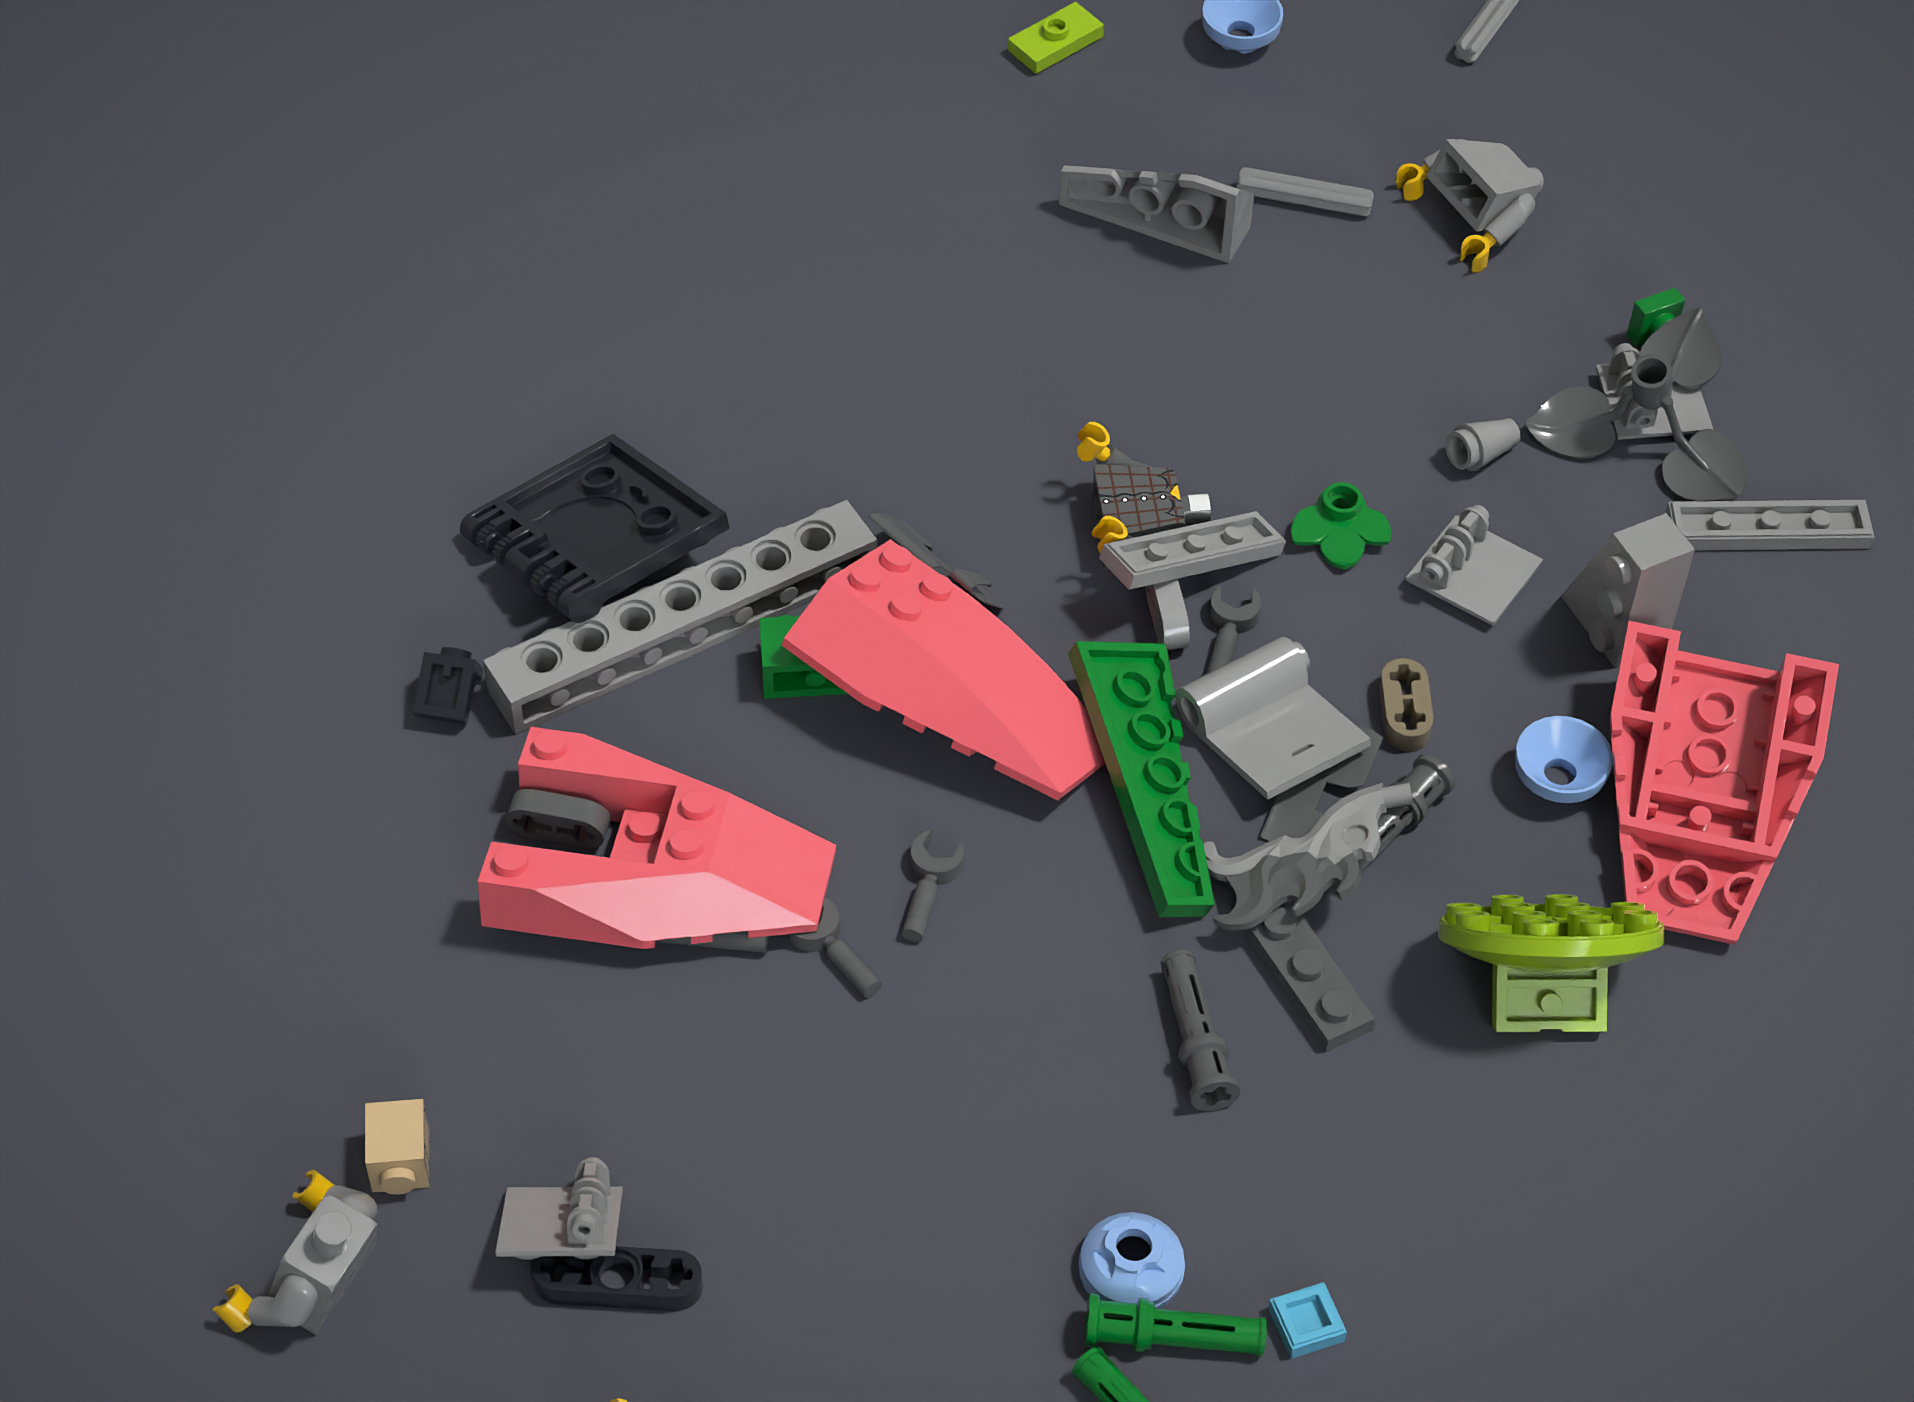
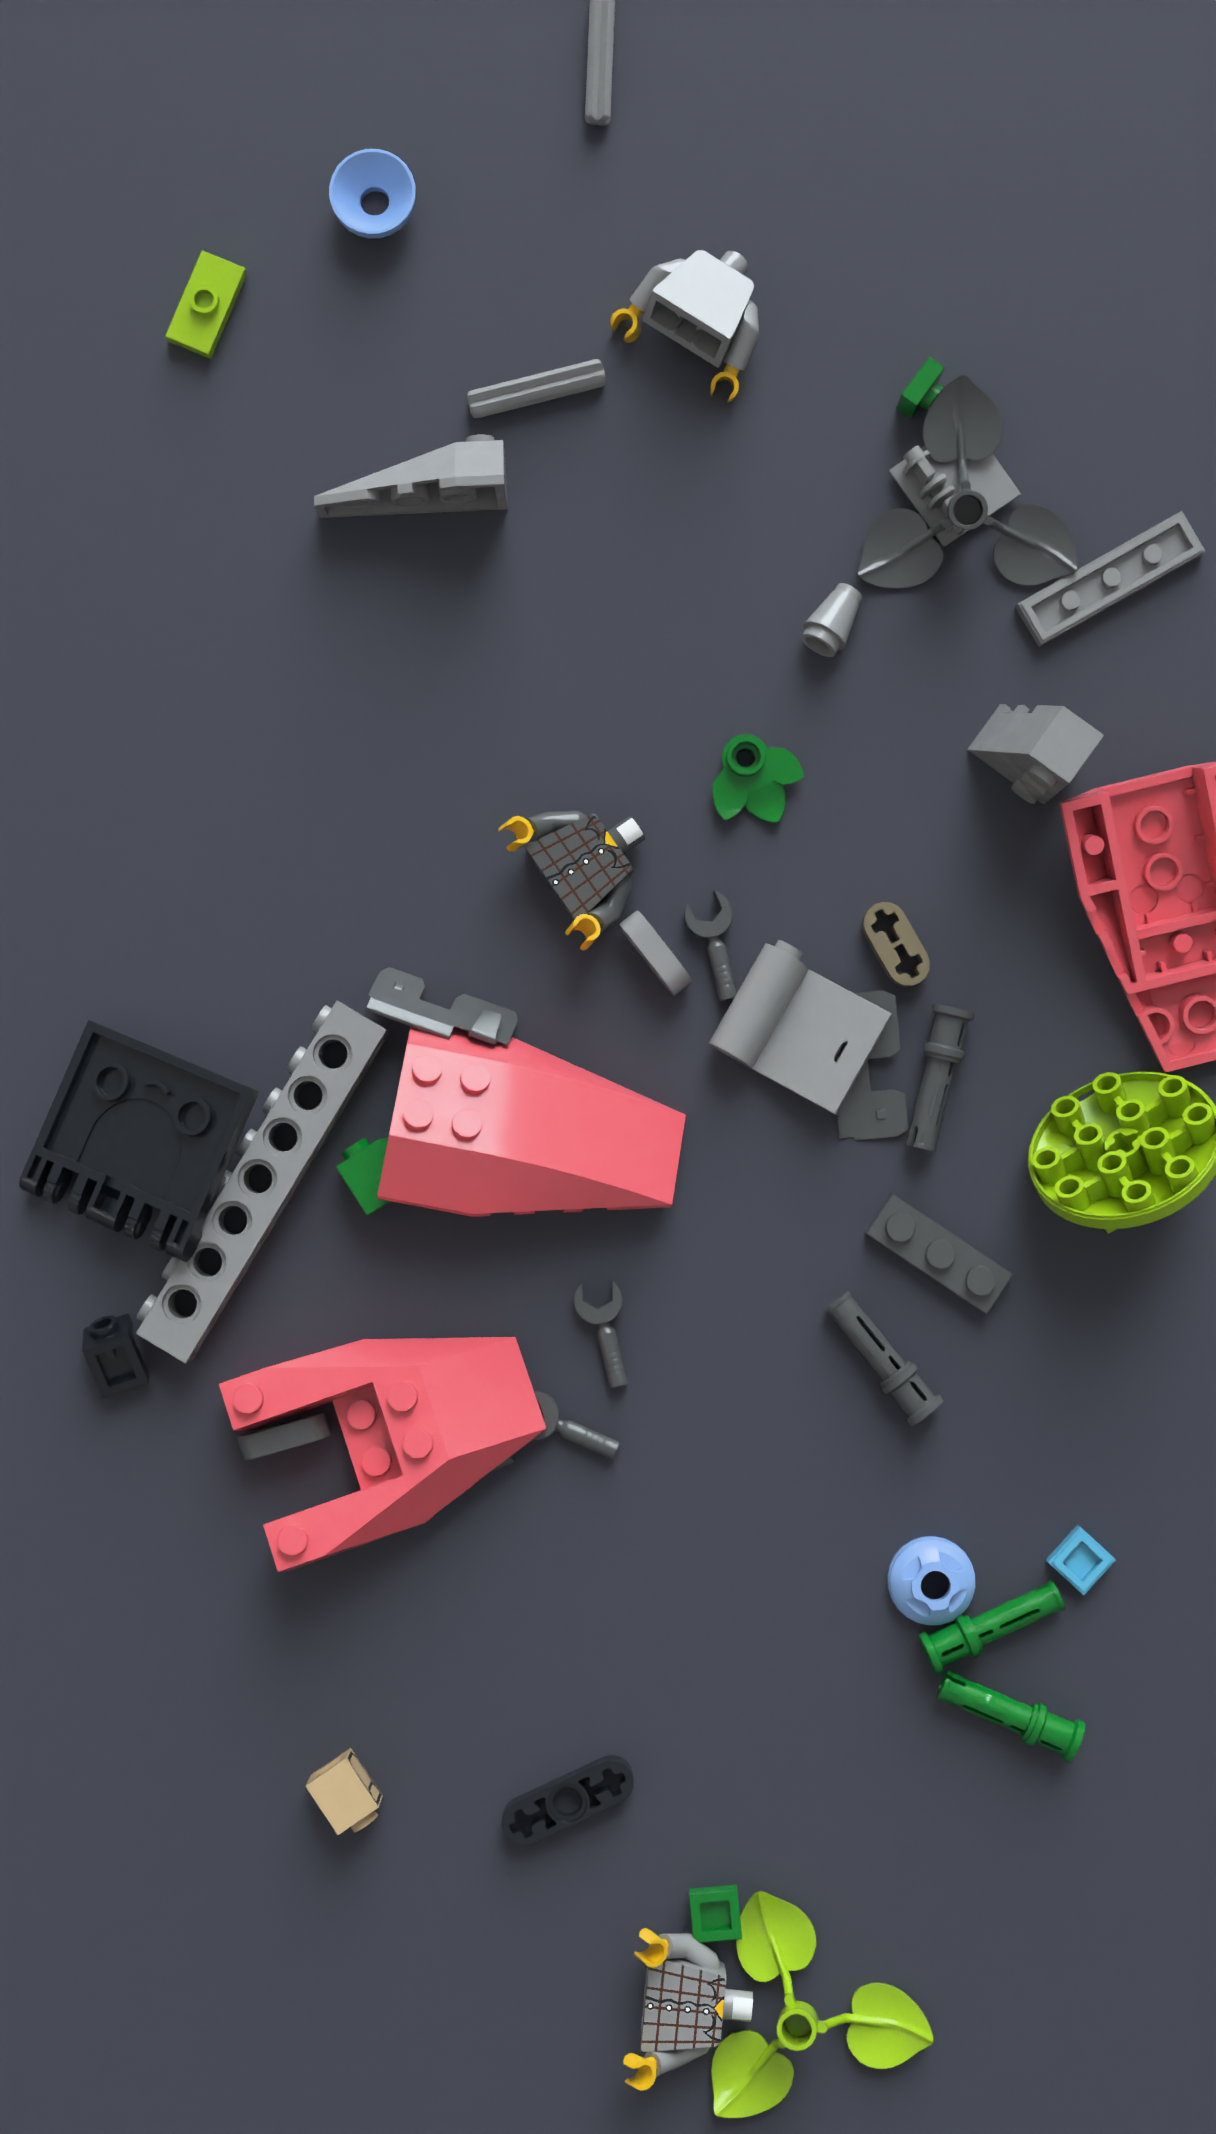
camera: 30 degrees left, 35 degrees up
light grey torso [212,1169,378,1335] -> none
light grey hinge [495,1157,623,1260] -> none
green wing [1068,641,1215,917] -> none
light grey tile [1099,511,1286,590] -> none
piece [1204,783,1413,931] -> none
light grey hinge [1405,505,1544,626] -> none
light blue piece [1515,716,1613,803] -> none

